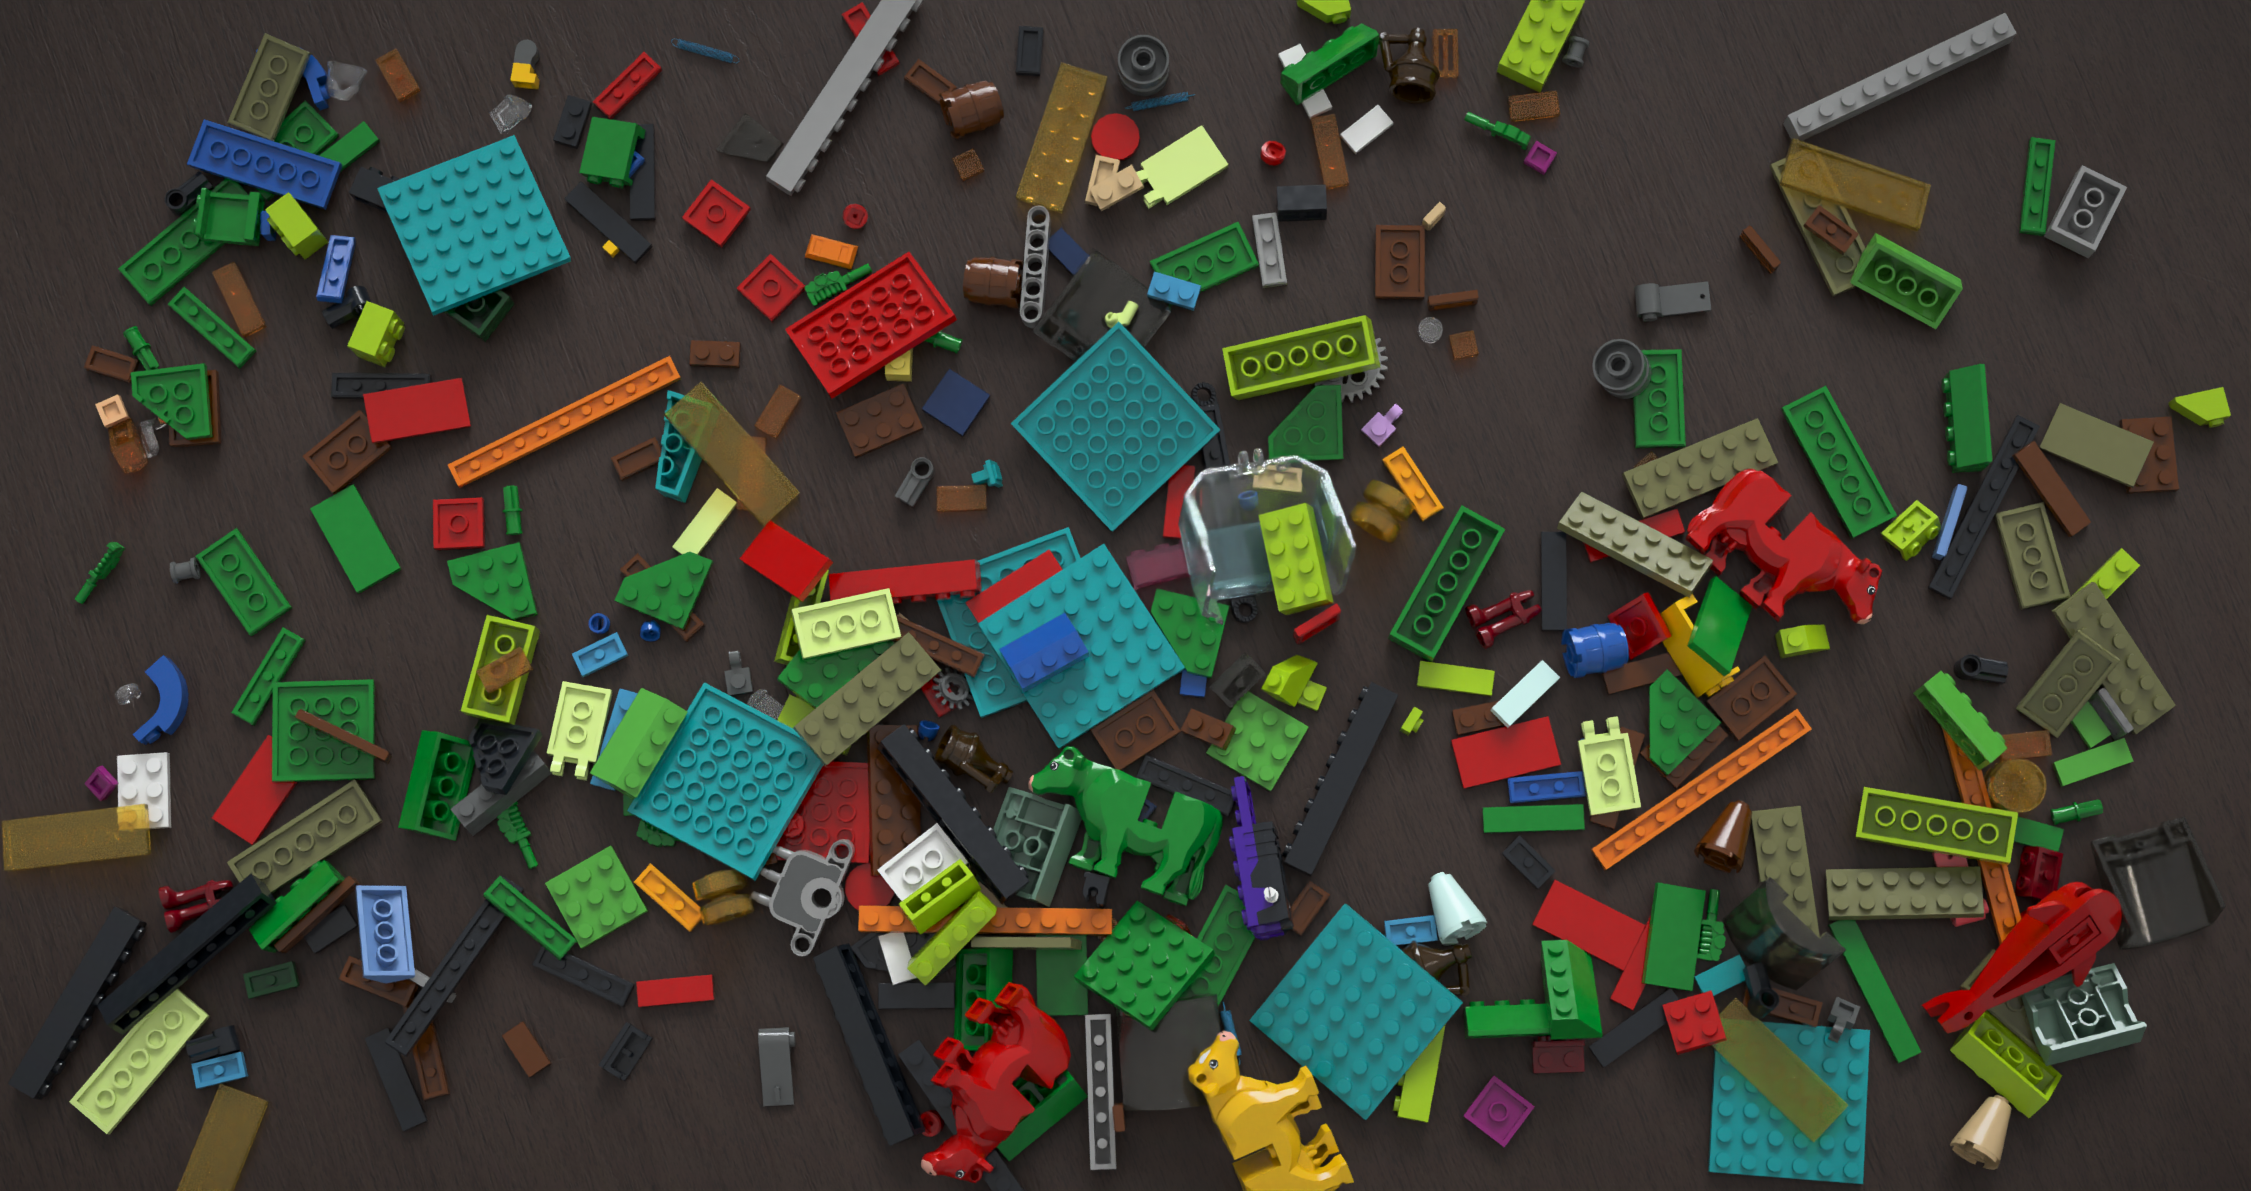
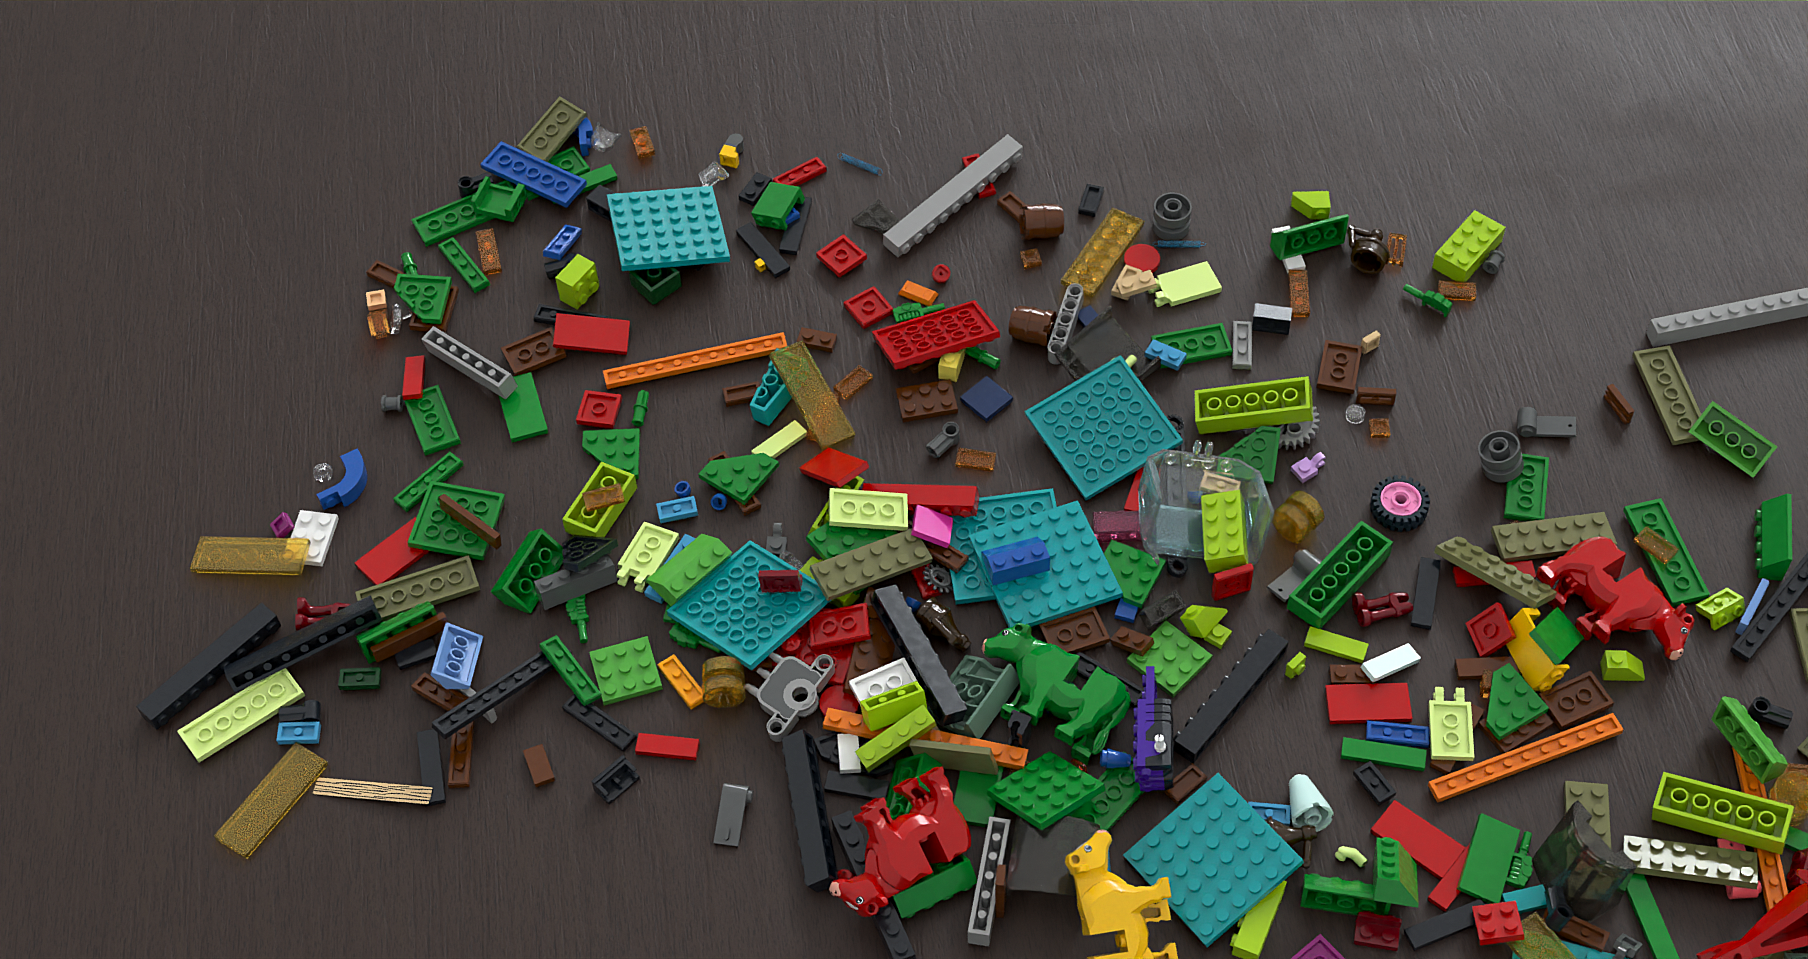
camera: 10 degrees right, 25 degrees down
green piece [75,542,125,604] -> none
blue tile [260,211,276,241] -> none
lime brick [265,192,328,259] -> none
red tile [965,549,1063,623] -> none
teal brick [971,460,1003,488] -> none
red tile [1260,141,1286,166] -> none
white tile [1340,105,1394,155] -> none
light orange tile [1382,446,1444,522] -> none
magenta tile [1523,141,1557,175] -> none
blue piece [1561,623,1629,678] -> none
reddish brown cone [1694,800,1752,873] -> none
clear yellow tile [1779,138,1931,231] -> none
reddish brown plate [1803,205,1859,255] -> none
none -> tan sticker [313,778,433,804]
none -> red tile [402,355,425,400]
none -> light grey brick [421,326,518,399]
none -> dark red bracket [758,570,803,593]
none -> red tile [809,603,871,650]
none -> tile [911,504,953,548]
none -> blue cone [1100,748,1131,769]
none -> dark grey door [1267,549,1322,602]
none -> yellowish green arm [1335,846,1368,868]
none -> wheel [1370,475,1430,532]
none -> clear orange tile [1480,669,1492,698]
none -> clear orange tile [1633,526,1679,564]

